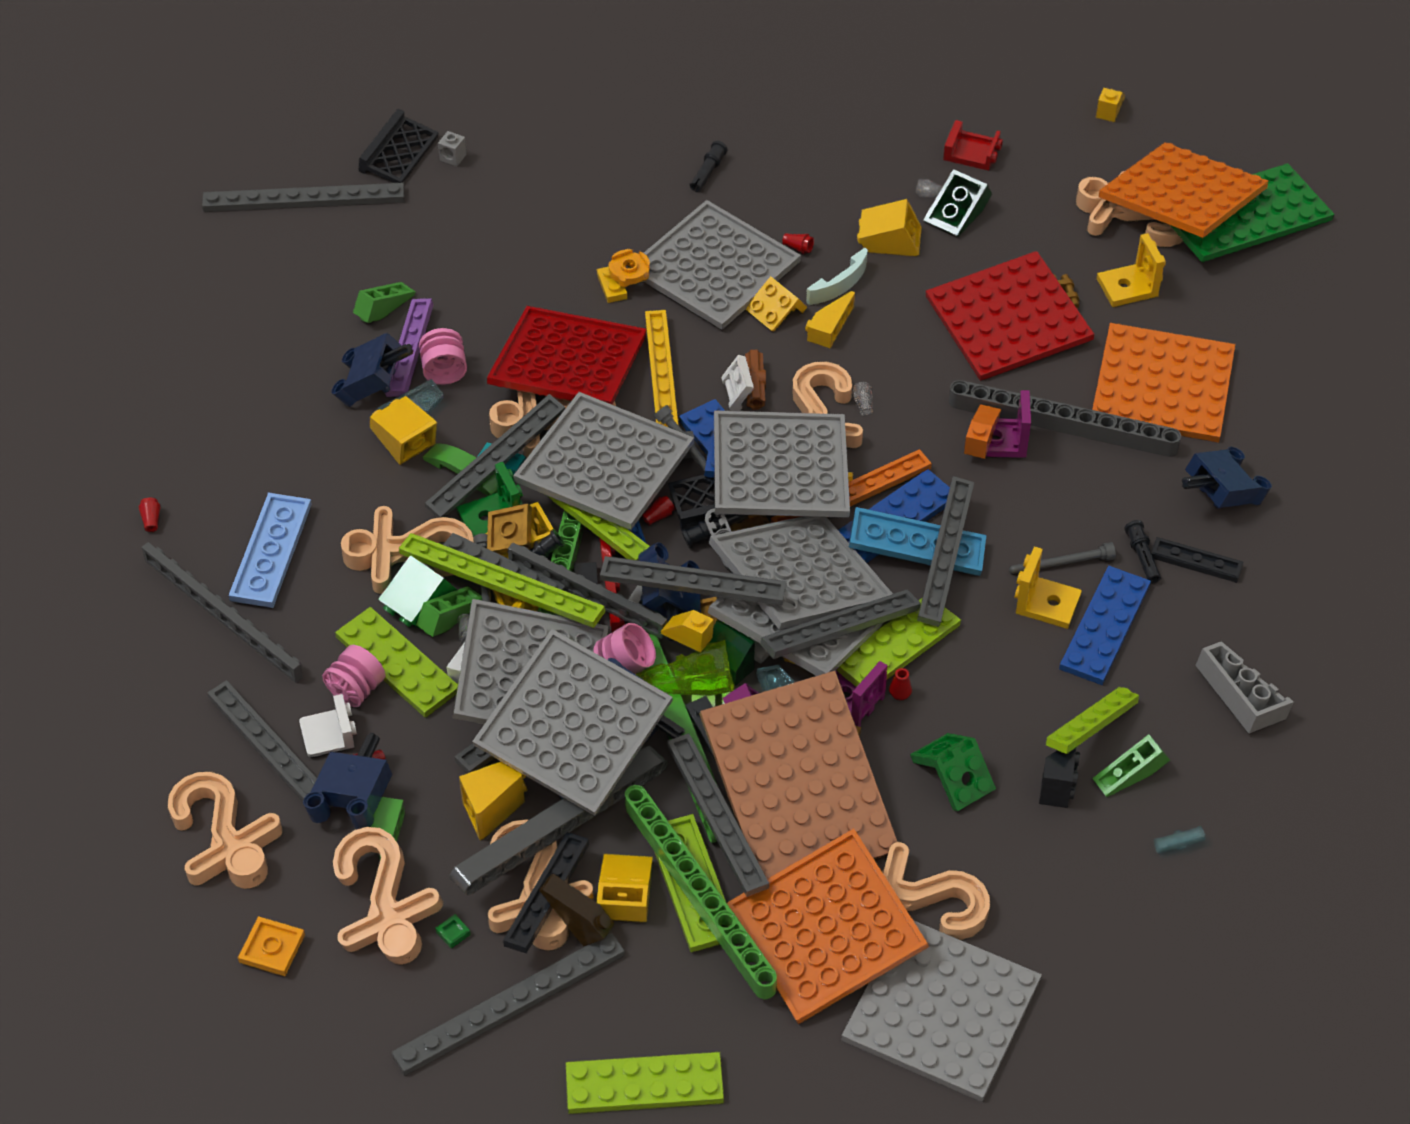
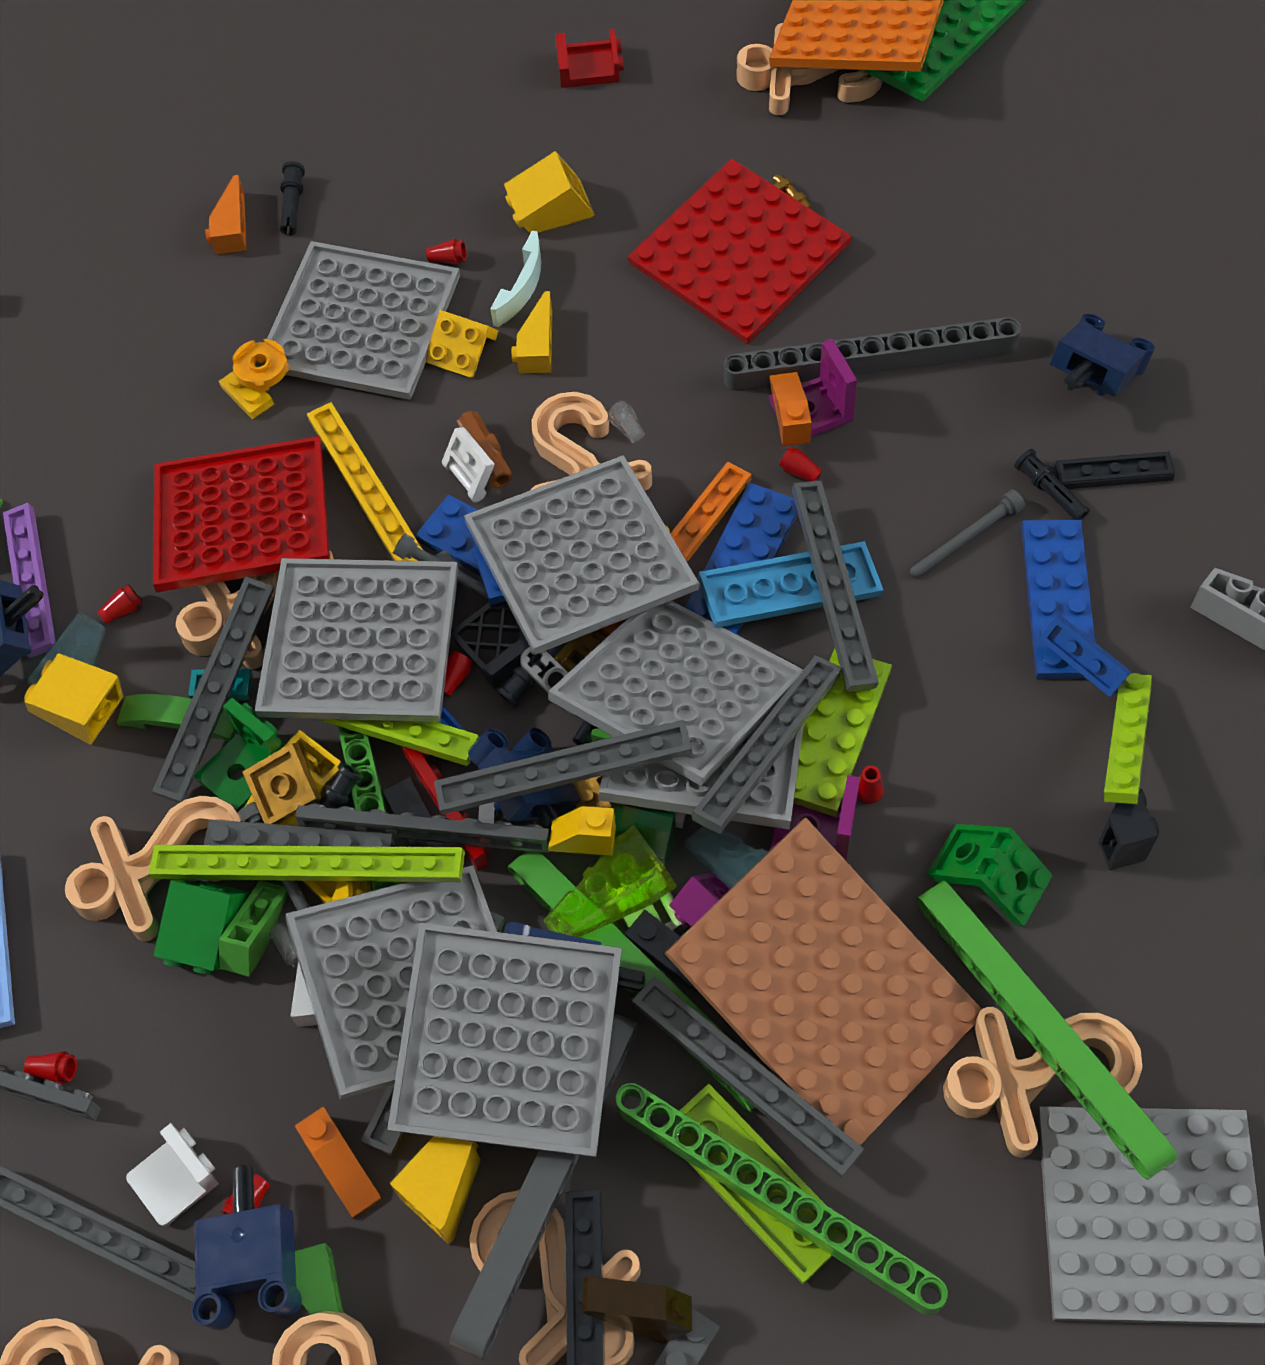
camera: 20 degrees left, 10 degrees up
bright pink wheel [322,645,386,707] -> none
lime plate [335,607,458,718] -> none
bright pink wheel [419,328,467,385] -> none
bright pink wheel [594,623,656,674] -> none
yellow slope [597,854,653,922] -> none
orange plate [727,828,929,1024] -> none
clear cone [915,178,943,197] -> none
dark green slope [923,169,992,237] -> none
yellow bracket [1014,547,1082,629] -> none
orange plate [1092,323,1235,443] -> none
bright green slope [1092,734,1170,797] -> none
yellow bracket [1096,233,1166,307] -> none
none -> red cone [24,1051,77,1084]
none -> red cone [97,584,143,624]
none -> orange slope [205,175,247,255]
none -> orange slope [295,1106,382,1219]
none -> red cone [779,447,823,482]
none -> bright green beam [916,881,1177,1180]
none -> blue plate [1039,614,1131,697]

